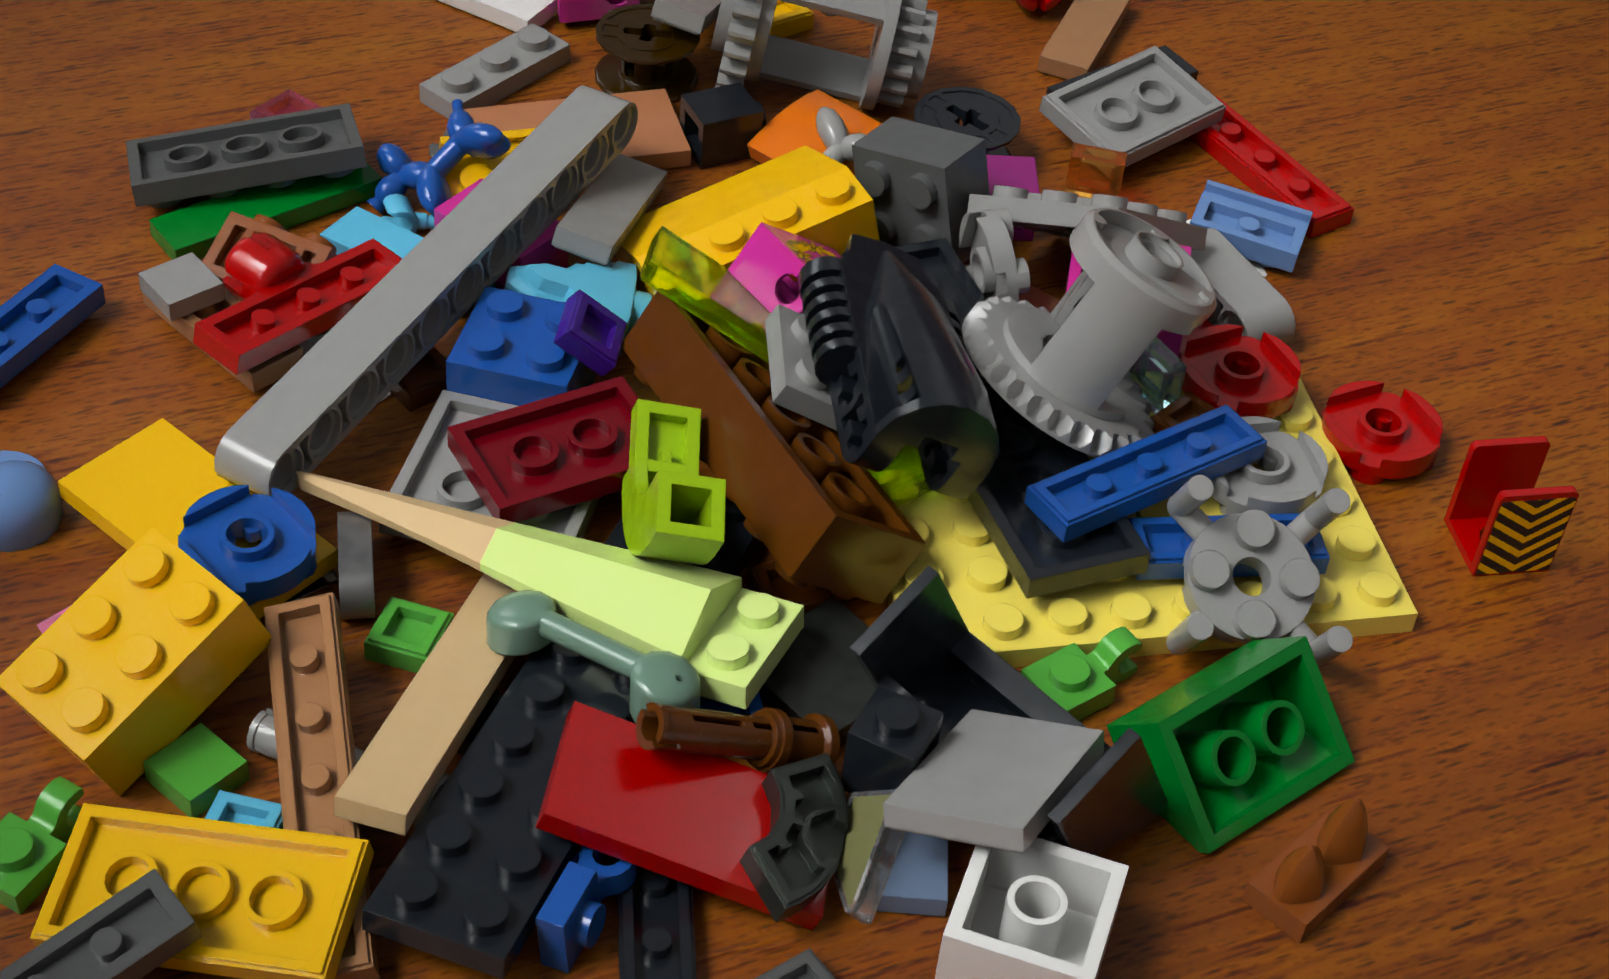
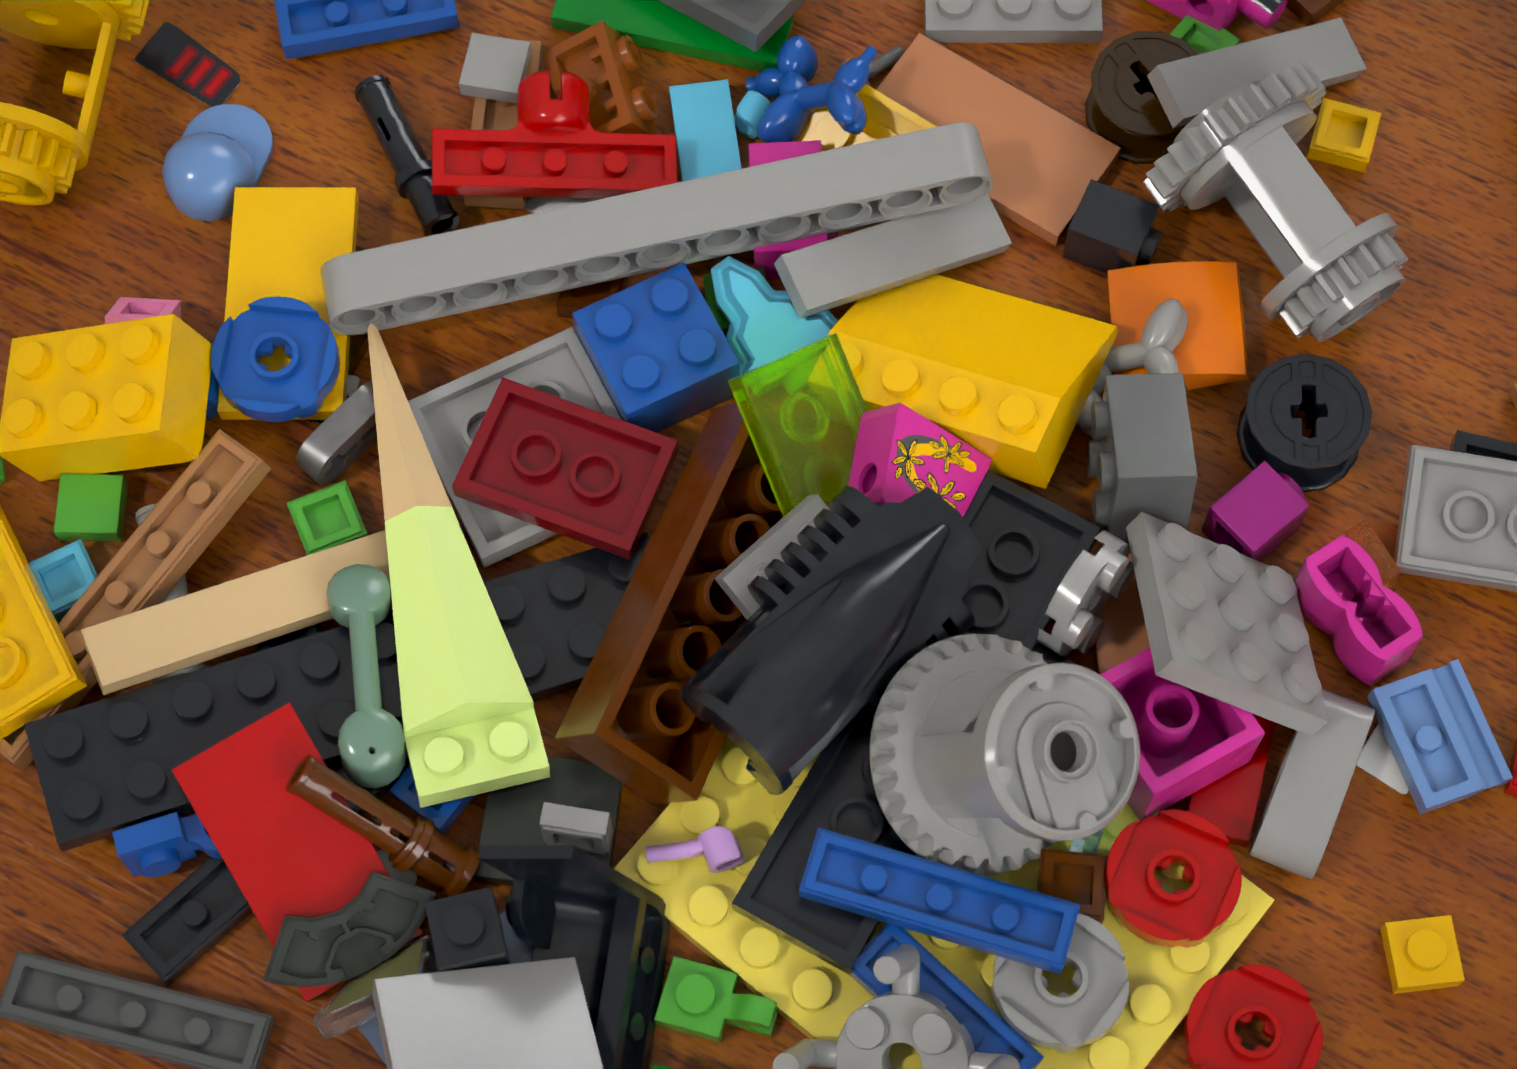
camera: 55 degrees right, 25 degrees up
dark purple tile [554,289,628,377] -> none
lime arch [622,399,726,565] -> none
none -> black pin [354,75,460,237]
none -> light grey tile [539,802,613,855]
none -> lavender hand [646,826,744,873]
none -> dark pink brick [1295,535,1423,686]
none -> yellow plate [1380,915,1465,994]

